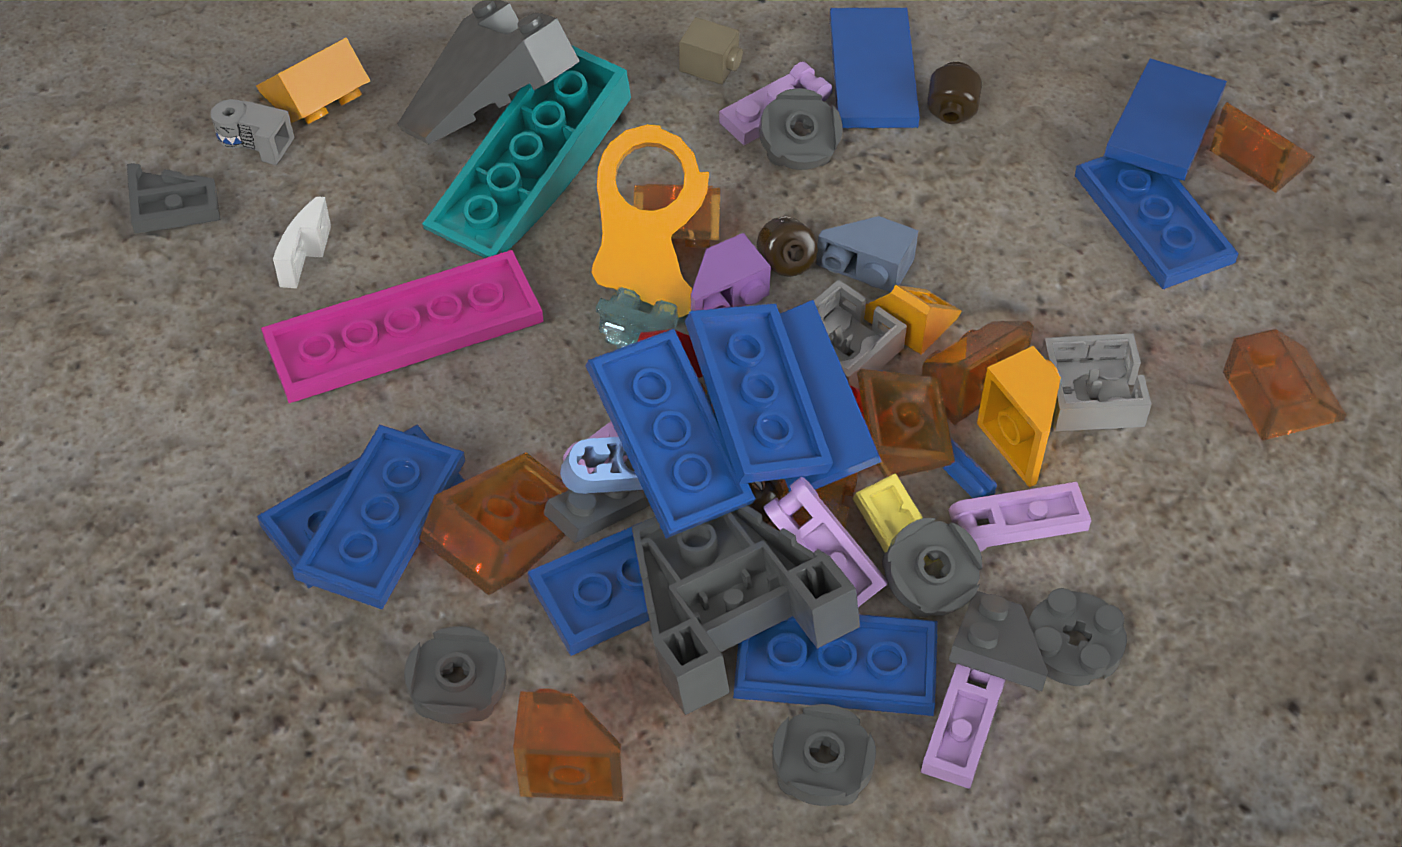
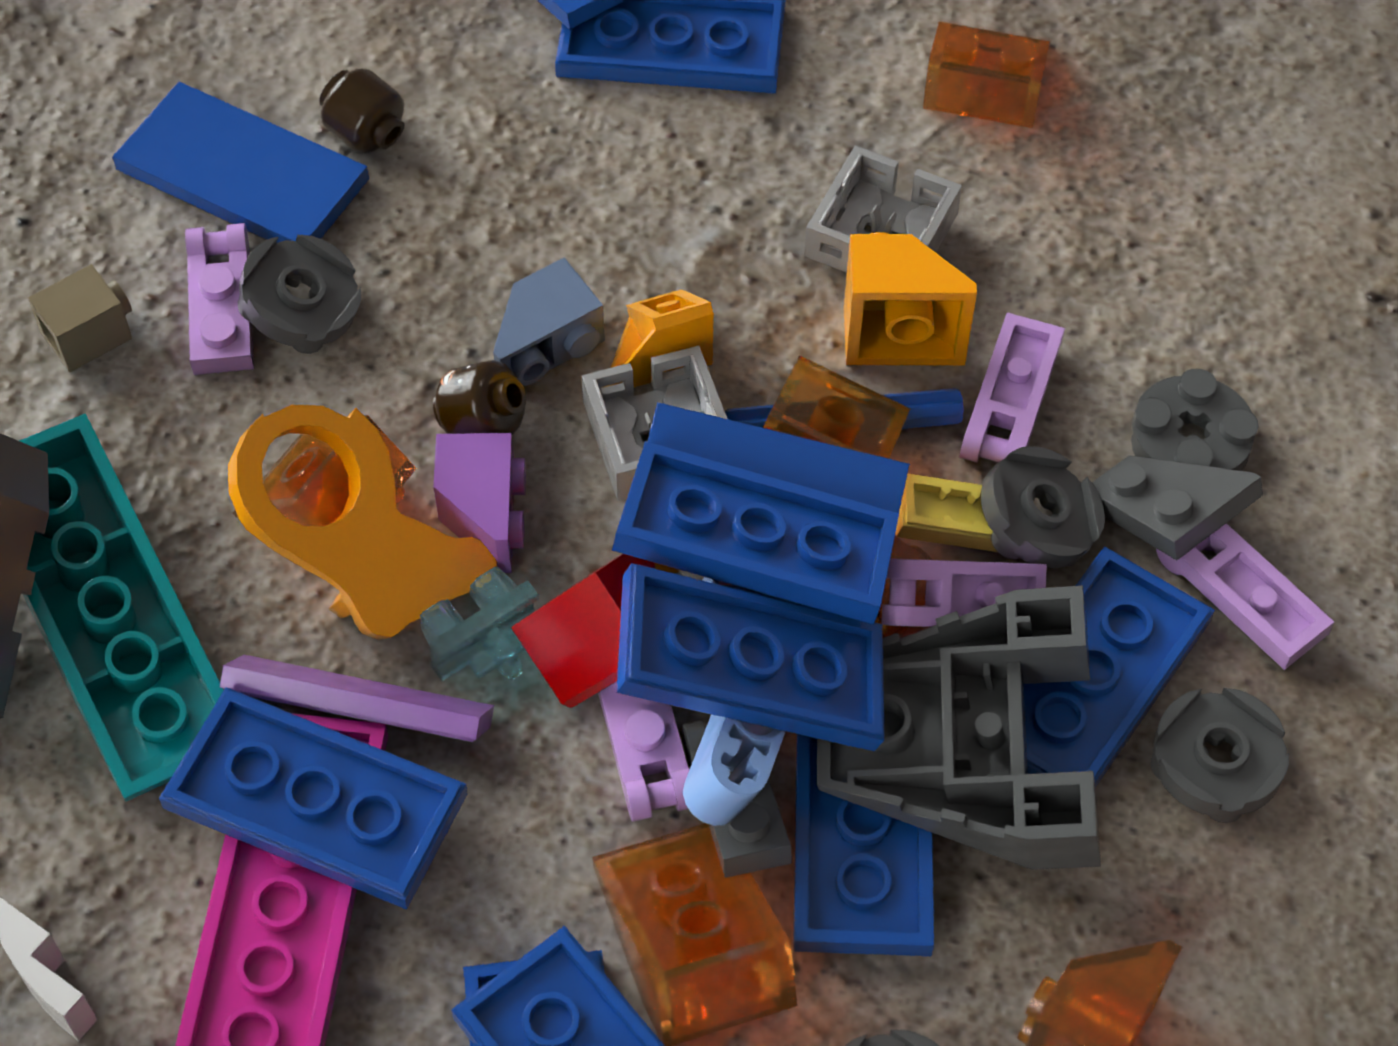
camera: 60 degrees left, 5 degrees up
clear orange slope [919,320,1034,425] -> none
none -> blue tile [159,687,468,910]
none -> medium lavender tile [220,655,494,742]

